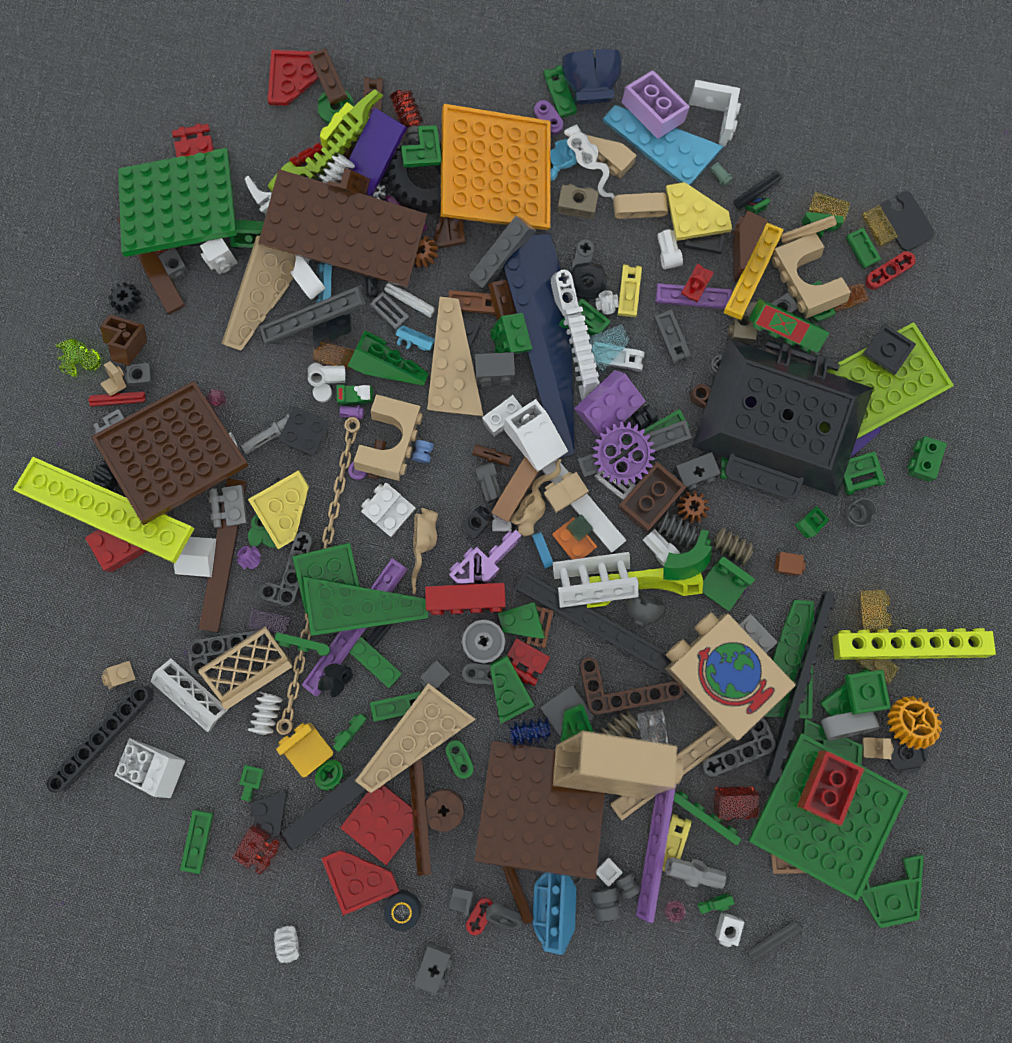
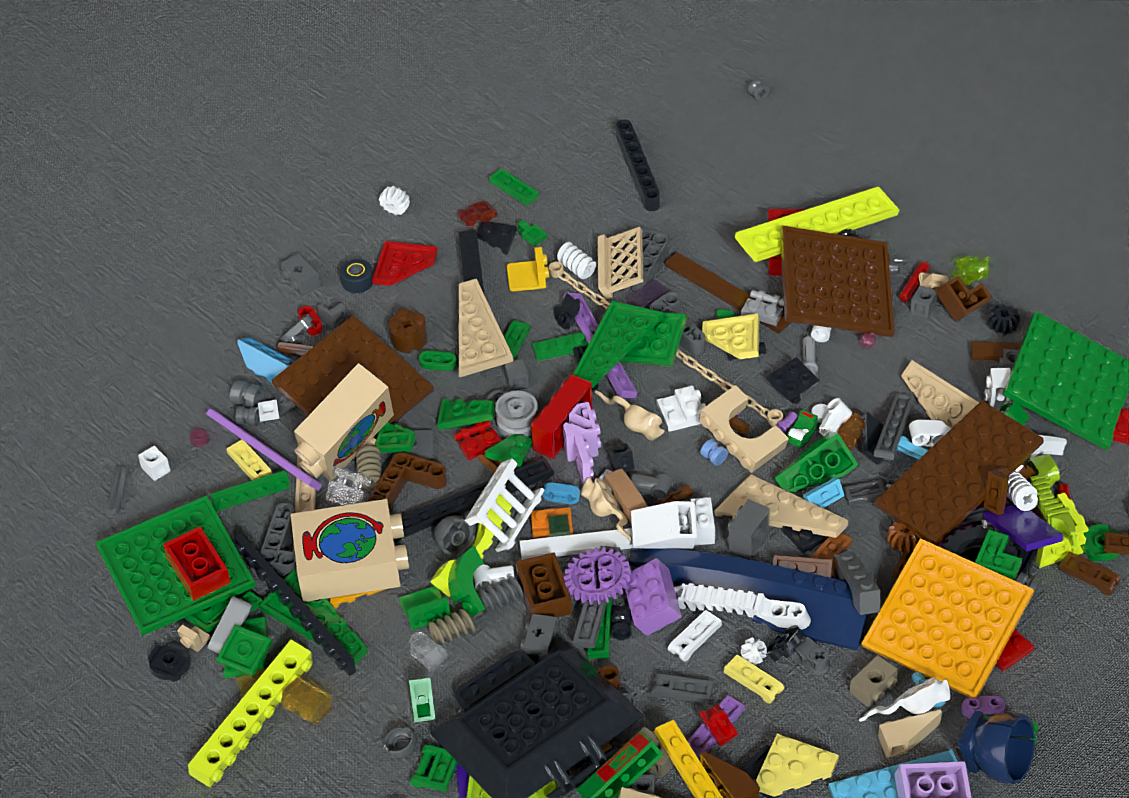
camera: 125 degrees right, 35 degrees down
tan bracket [101,661,135,690] -> none
white slope [114,738,185,798] -> none
white fence [150,659,228,732] -> none
white slope [174,537,216,577] -> none
medium lavender gear [236,545,261,569] -> none
green plate [274,632,330,656] -> none
green gear [315,760,345,791] -> none
green plate [333,713,368,752] -> none
red plate [340,784,414,865] -> none
white axle [385,282,435,317] -> none
clear red piece [390,90,423,133] -> none
reddish brown tile [409,758,431,876] -> none
green bracket [490,313,532,354] -> none
clear blue piece [509,716,551,747] -> none
tan brick [543,472,589,513] -> none
green wing [559,298,611,337] -> none
clear light blue wing [589,324,630,372] -> none
tan beam [613,193,668,219] -> none
white piece [657,229,683,269] -> none
light grey piece [664,857,726,889] -> none
dark orange gear [677,491,710,524] -> none
green plate [697,892,734,914] -> none
clear red brick [714,787,759,820] -> none
light grey plate [738,614,778,653] -> none
dark orange brick [774,552,806,576] -> none
green wing [860,854,924,928] -> none
light orange gear [887,696,942,750] -> none
none -> clear piece [409,632,448,671]

